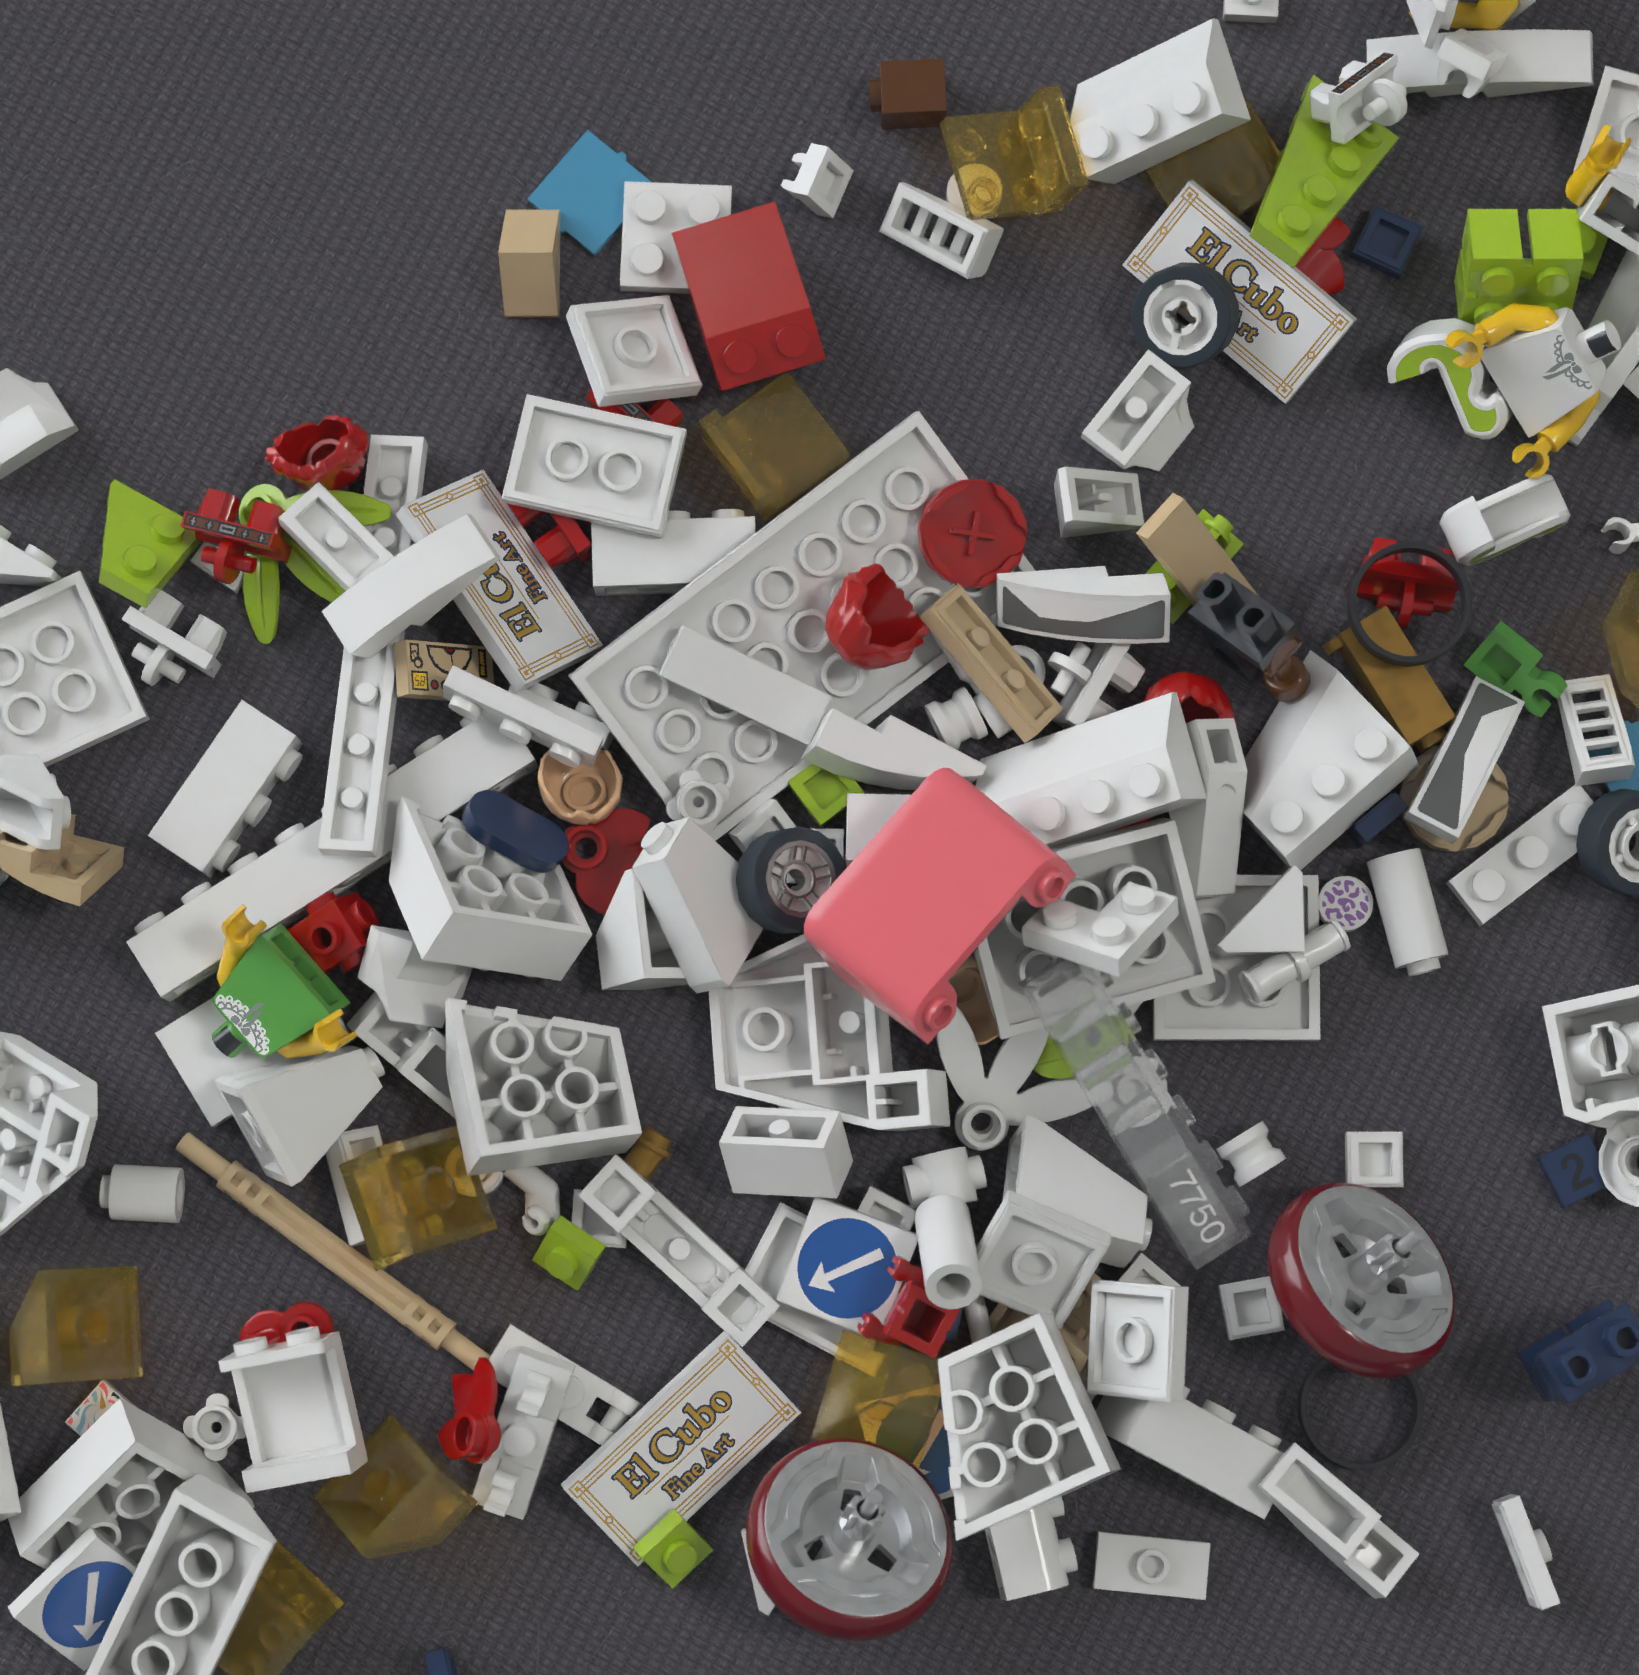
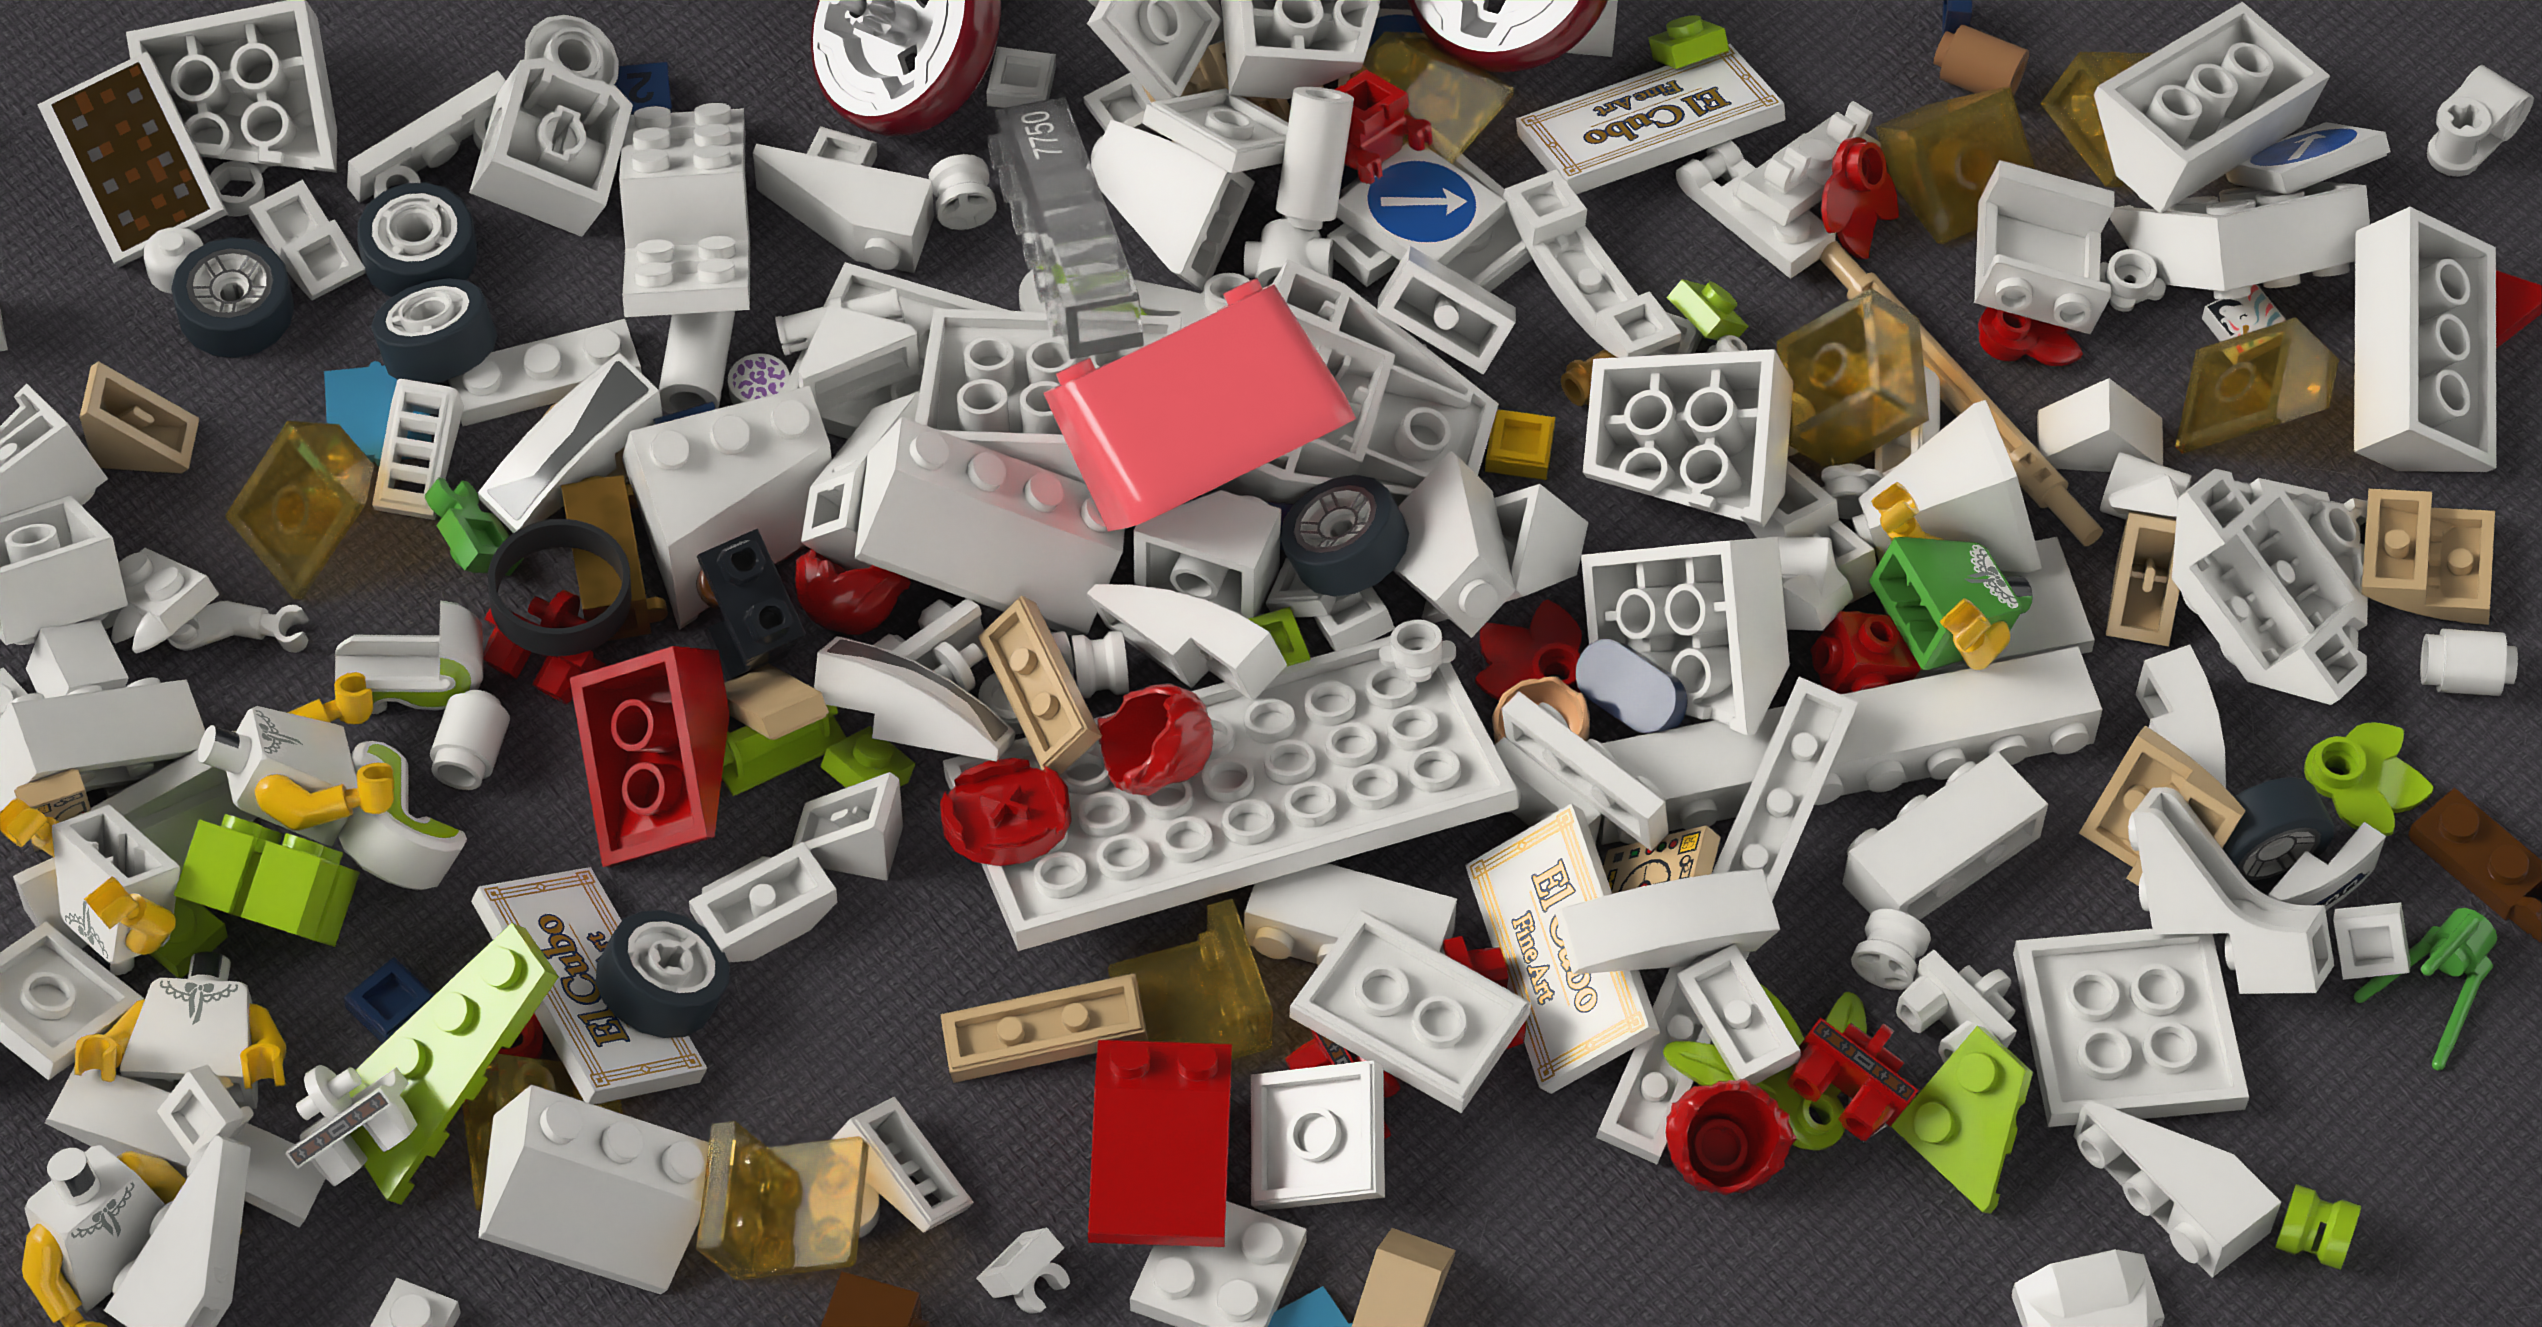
camera: 165 degrees left, 25 degrees down
white tile [659,625,832,746] -> none
white plate [1022,882,1179,977] -> none
none -> torso [74,951,286,1109]
none -> white brick [430,690,510,790]
none -> red slope [570,646,730,867]
none -> white bracket [619,103,750,317]
none -> white slope [753,144,934,273]
none -> lime plate [820,726,915,788]
none -> tan tile [940,973,1148,1083]
none -> yellow tile [1485,409,1556,480]
none -> white plate [1821,464,1883,519]
none -> white wheel [1851,909,1931,990]
none -> medium nougat brick [1933,24,2029,106]
none -> white slope [2037,378,2163,472]
none -> tan slope [2106,511,2180,647]
none -> white slope [2108,473,2180,519]
none -> white slope [2135,644,2226,788]

